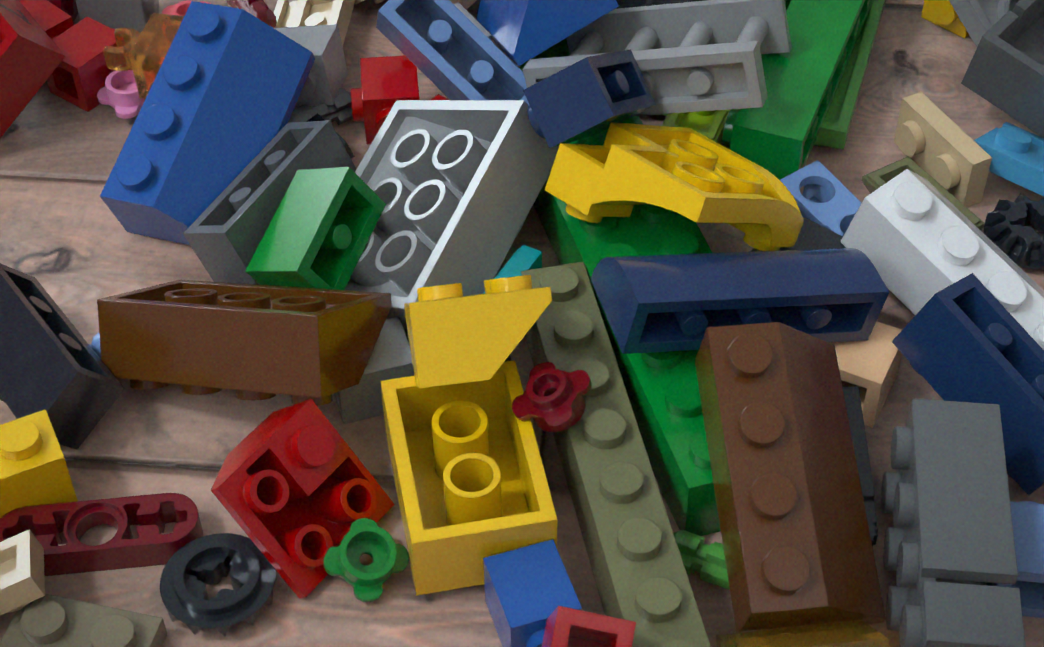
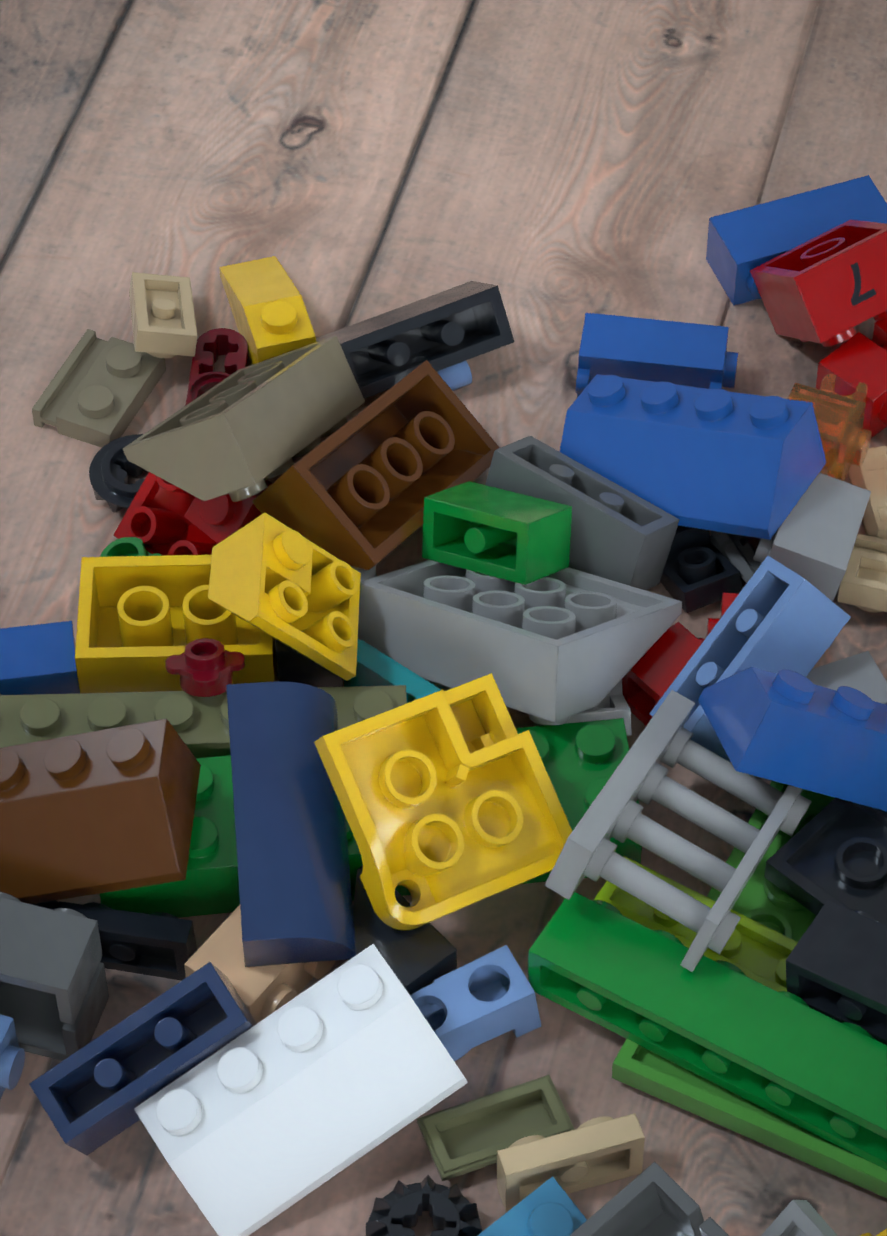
camera: 100 degrees right, 5 degrees up
dark blue brick [523,49,656,148] -> none
none -> dark tan slope [123,336,365,502]
none -> blue brick [576,313,738,397]

